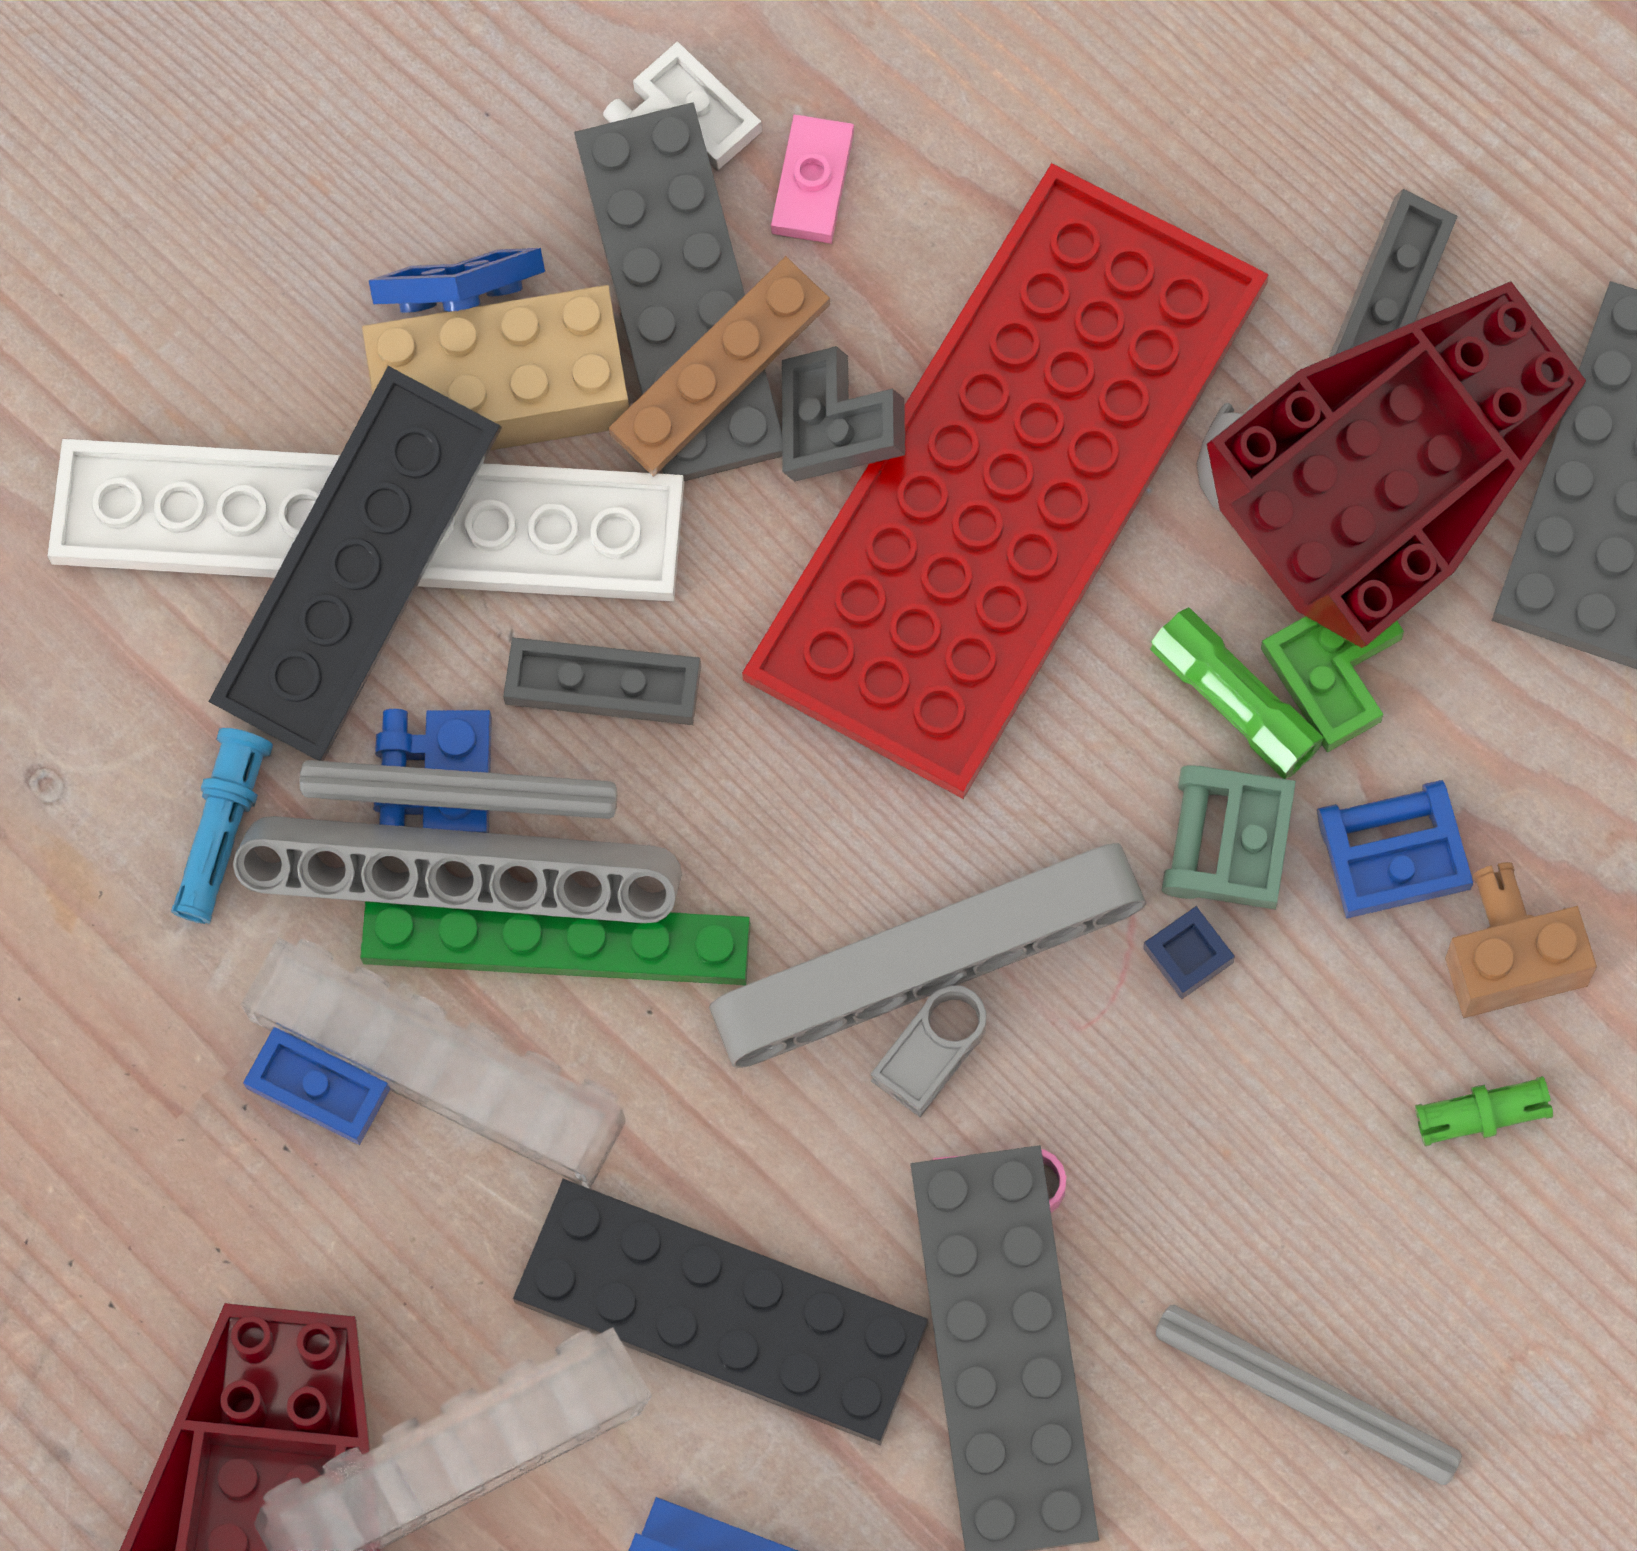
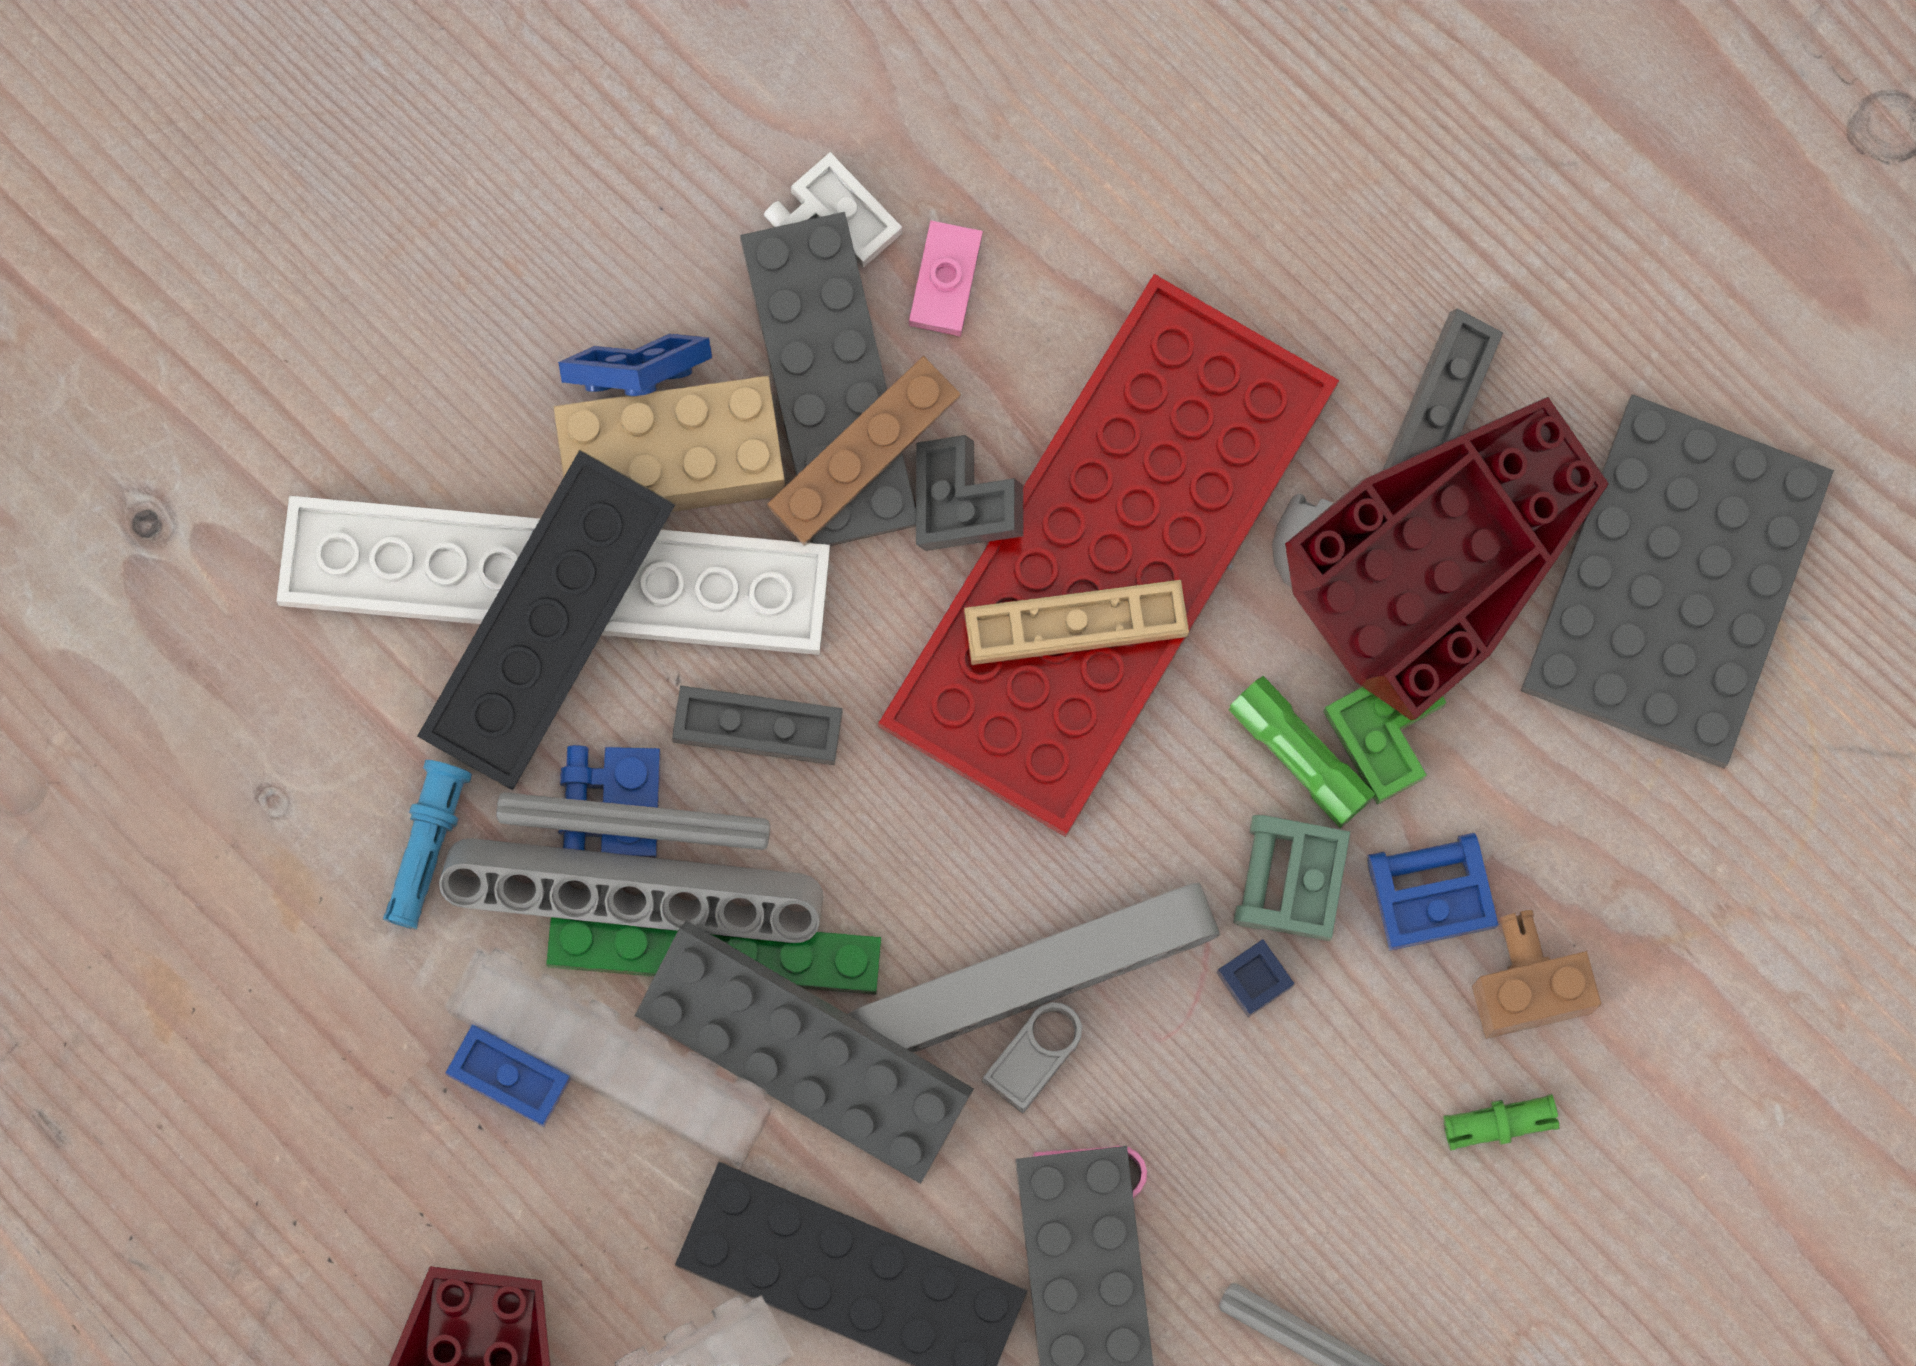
camera: 10 degrees left, 5 degrees up
none -> dark grey plate [634,920,974,1184]
none -> tan plate [964,580,1189,665]

